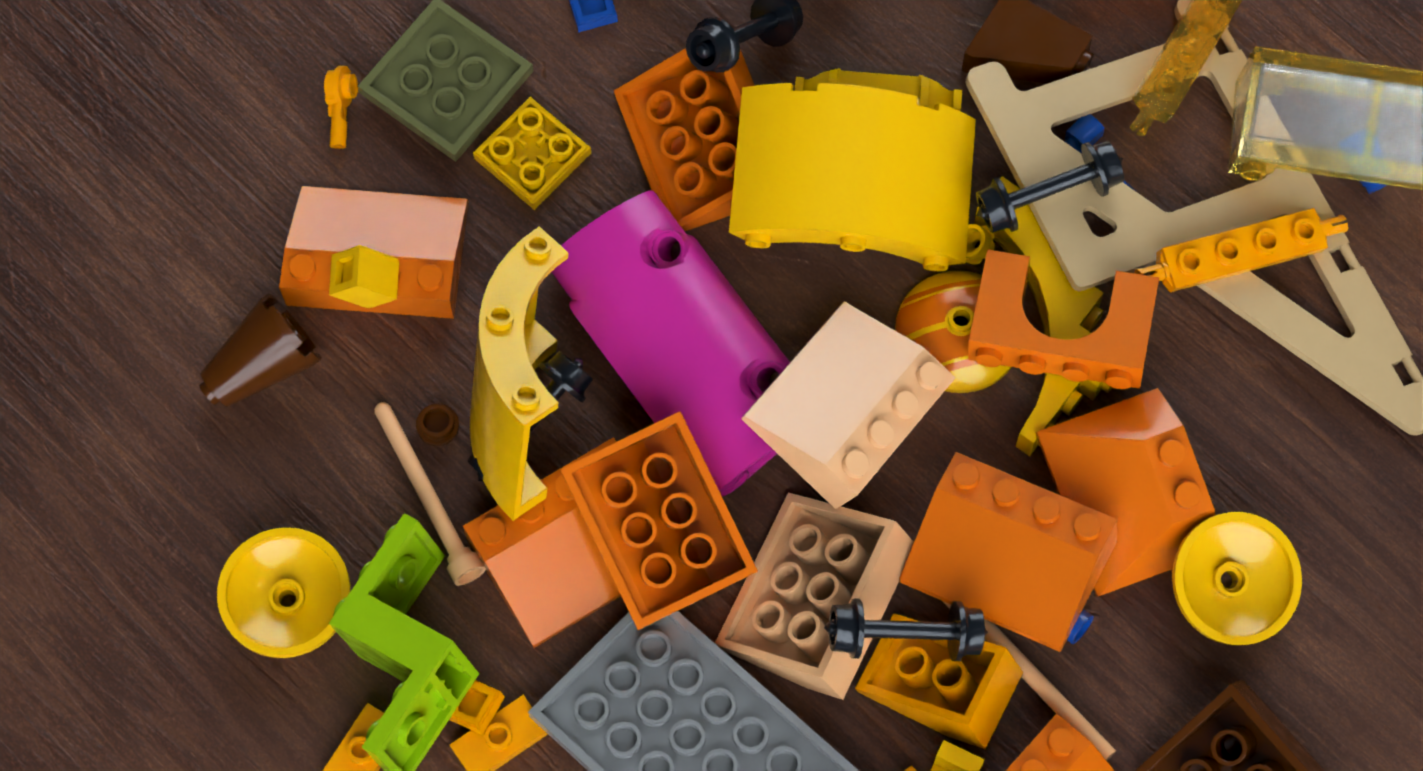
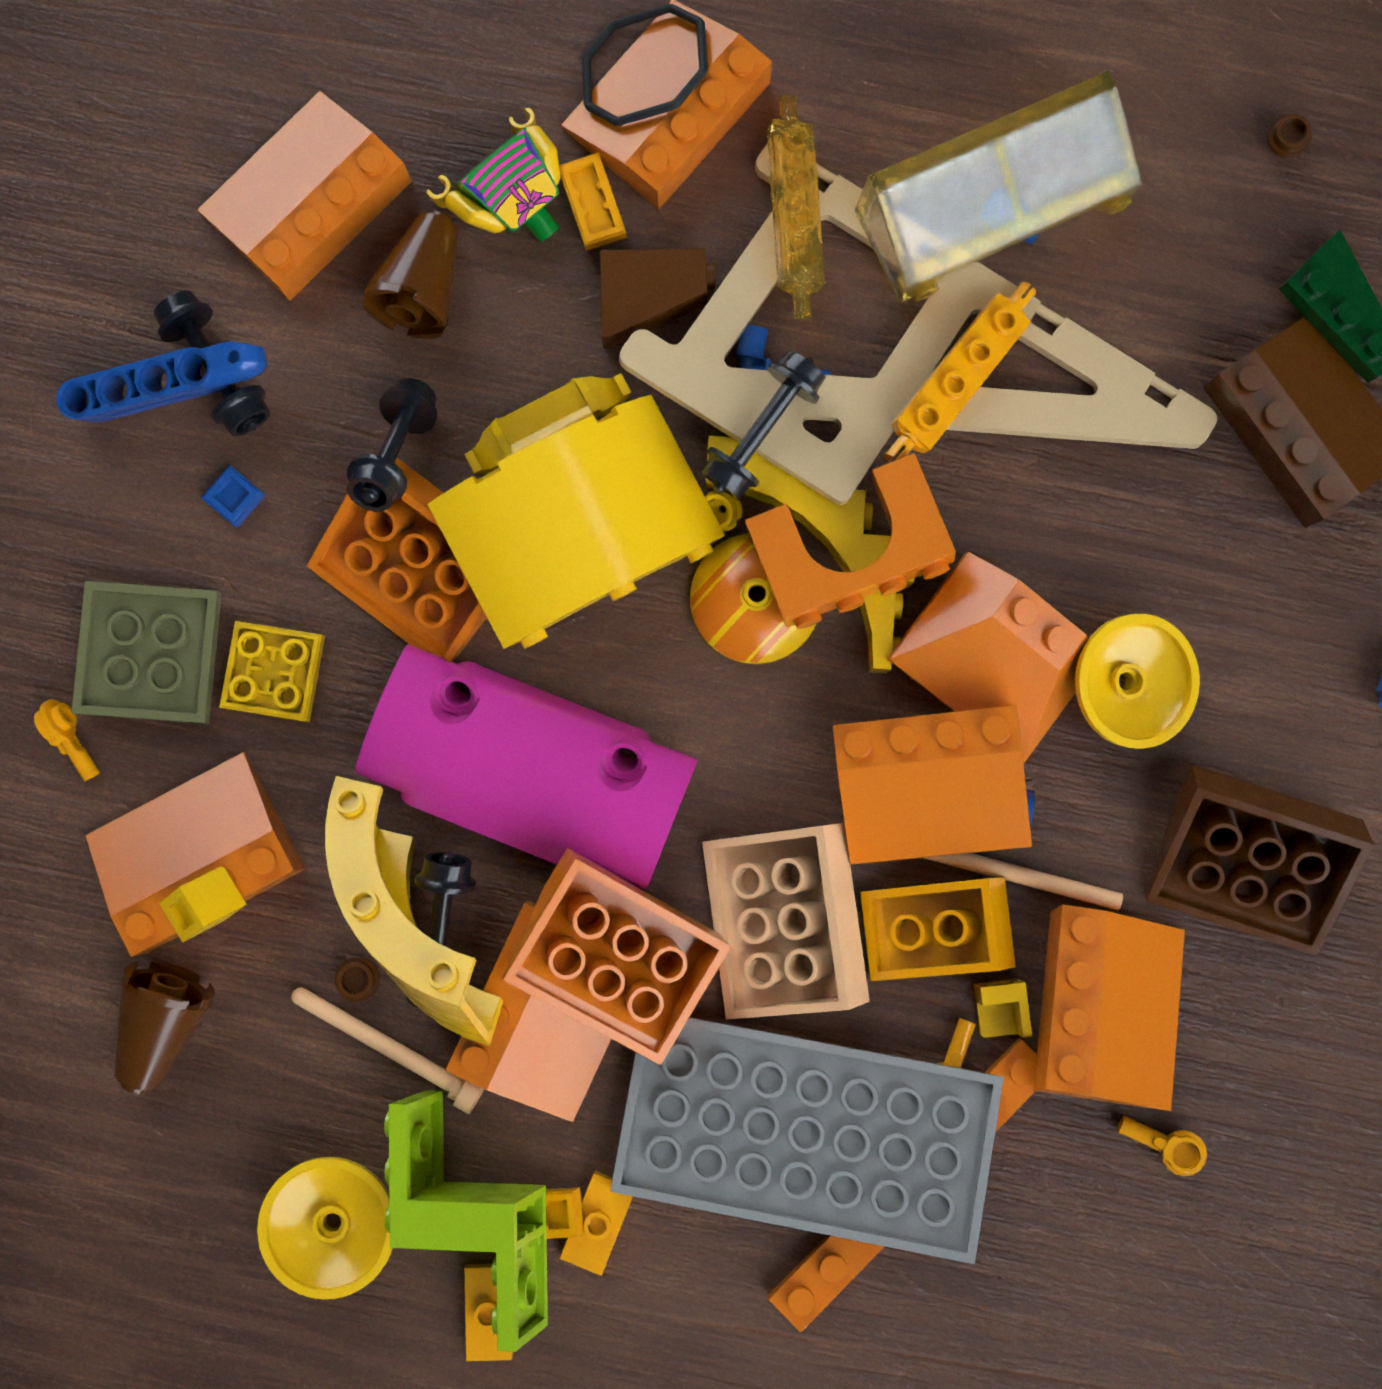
camera: 35 degrees left, 15 degrees up
light nougat slope [741,301,955,509] -> none
black piece [824,598,988,661] -> none

